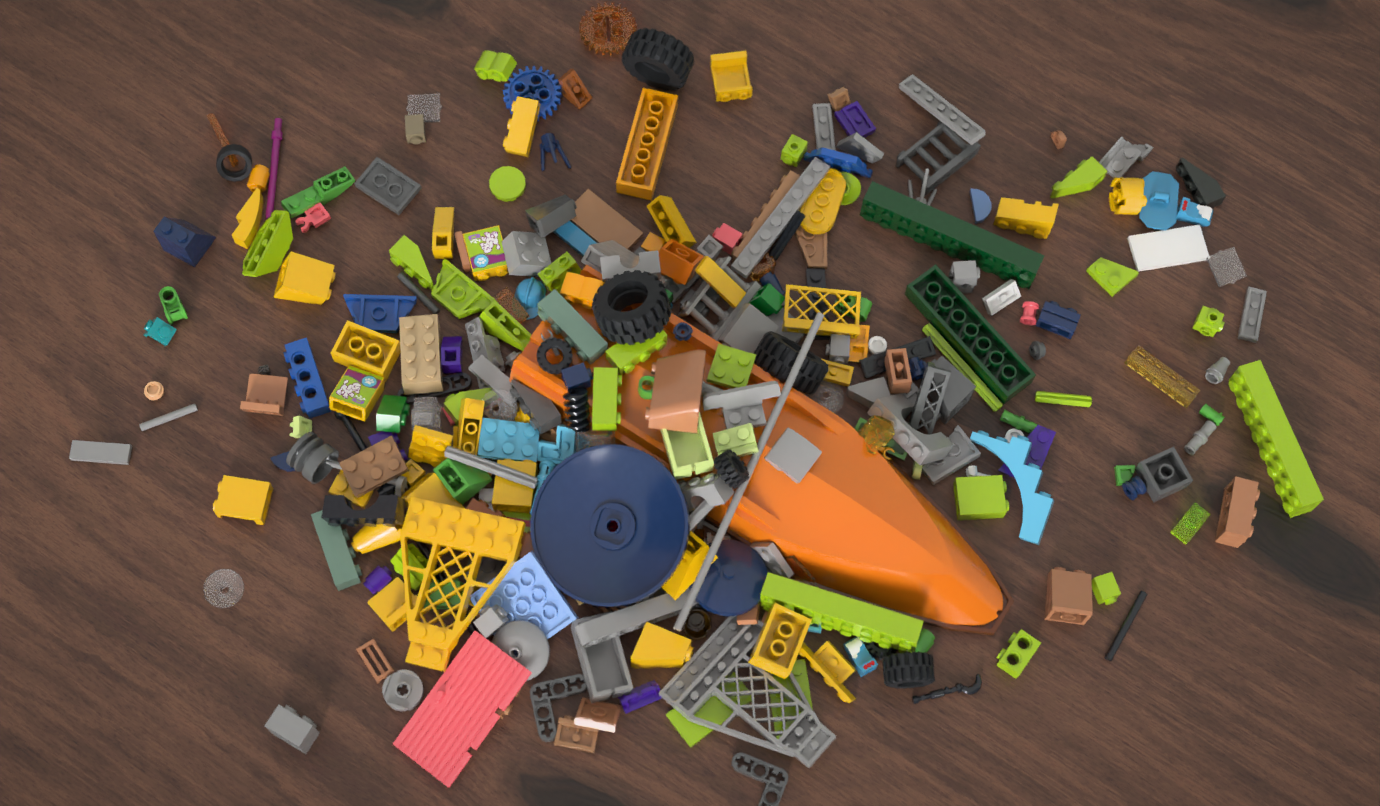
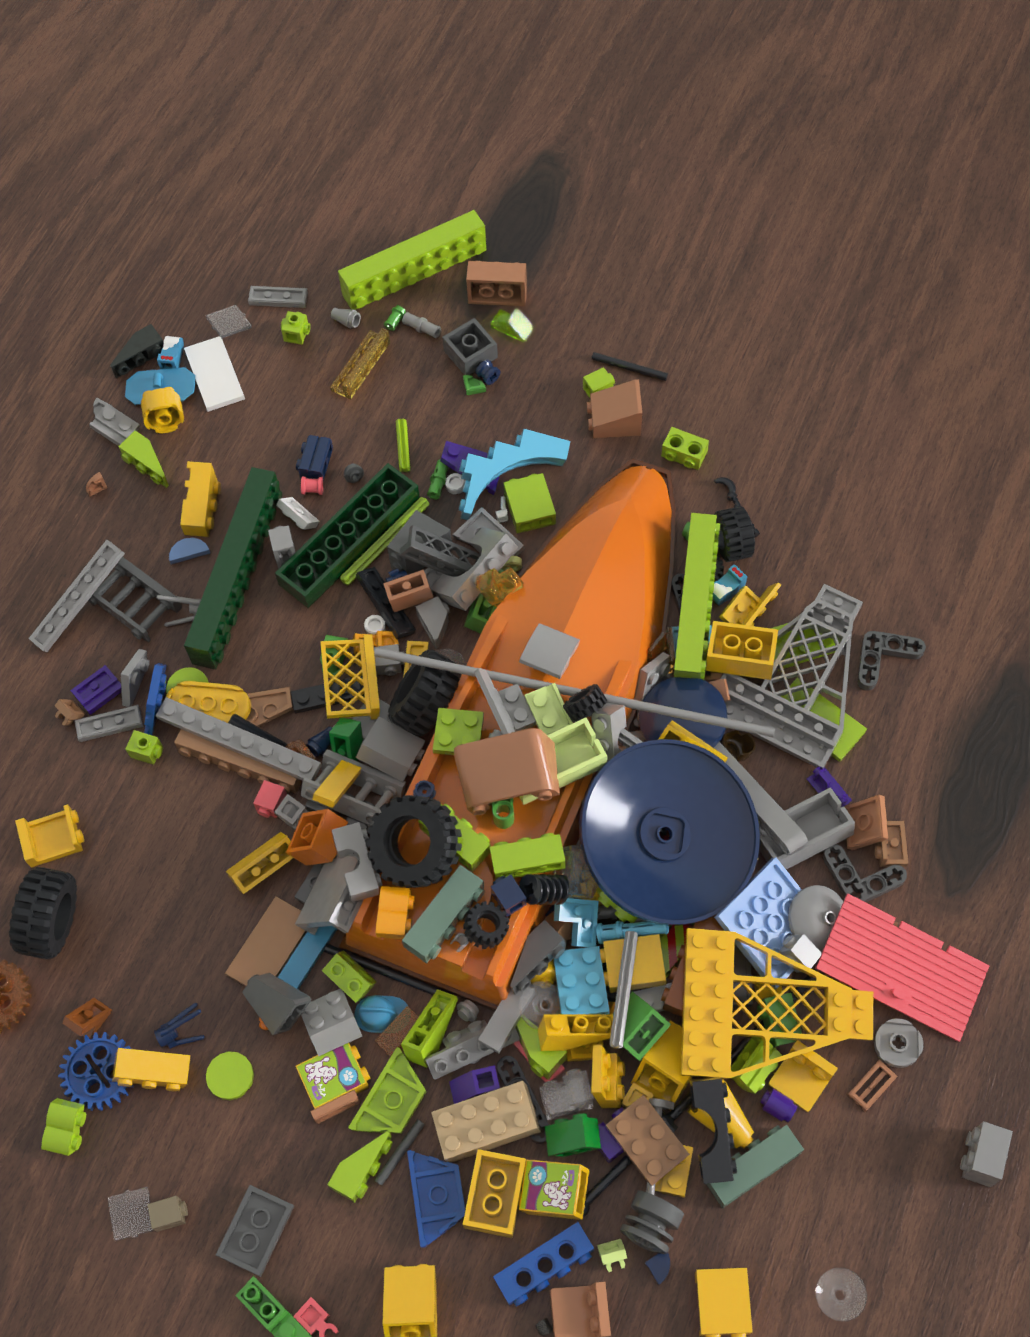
camera: 95 degrees left, 5 degrees down
yellow slope [432,207,454,259] -> none
light orange brick [616,88,678,201] -> none
yellow slope [631,622,694,669] -> none
light orange tile [641,232,666,253] -> none
lime wing [1086,257,1139,297] -> none

